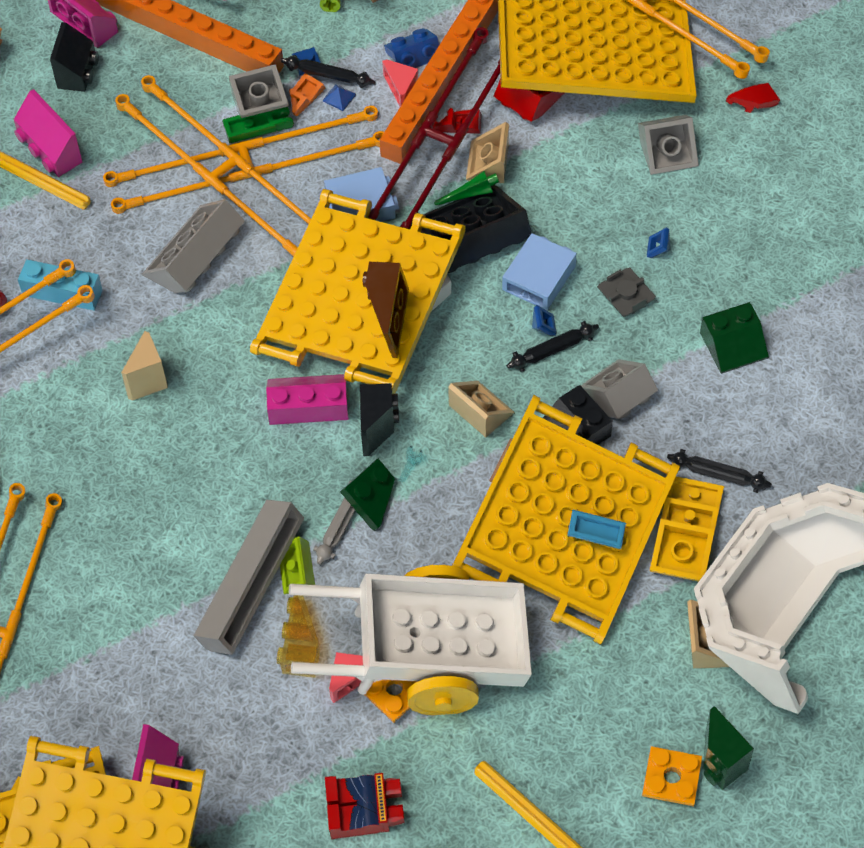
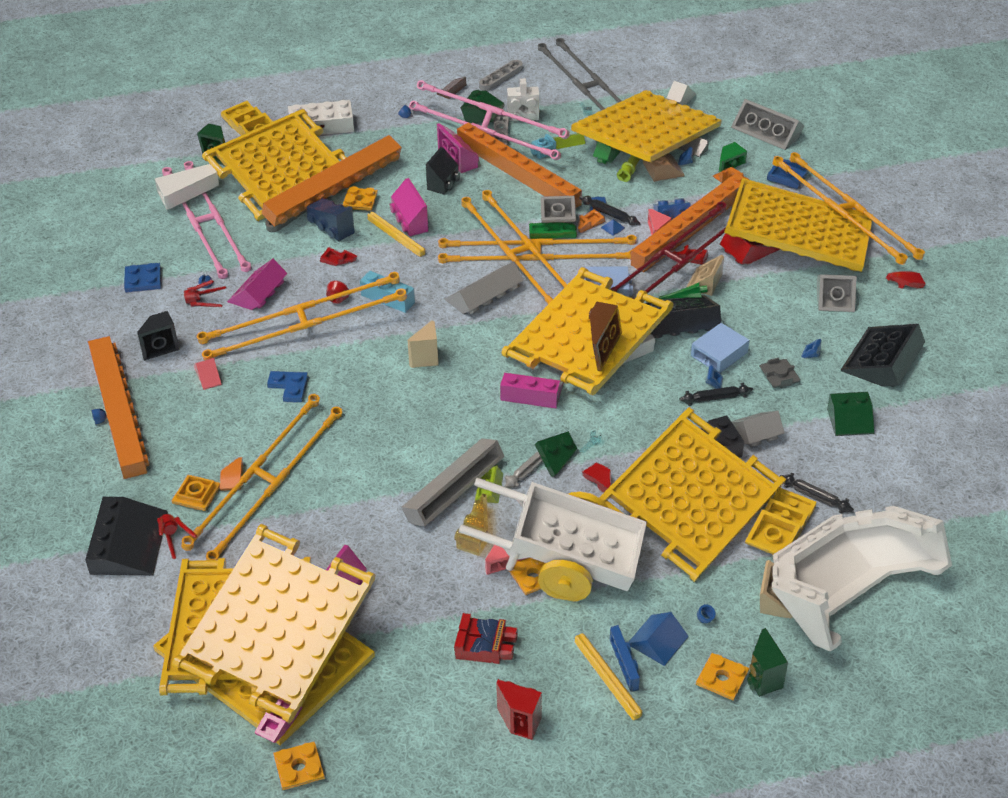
camera: 15 degrees right, 15 degrees down
black slope [360,383,399,456] -> none
tan slope [448,381,515,438] -> none
dark azure tile [567,510,626,549] -> none
none -> red slope [582,462,613,492]
none -> blue plate [610,625,640,692]
none -> blue slope [629,612,688,666]
none -> blue hinge [697,604,716,624]
none -> black slope [840,323,925,387]

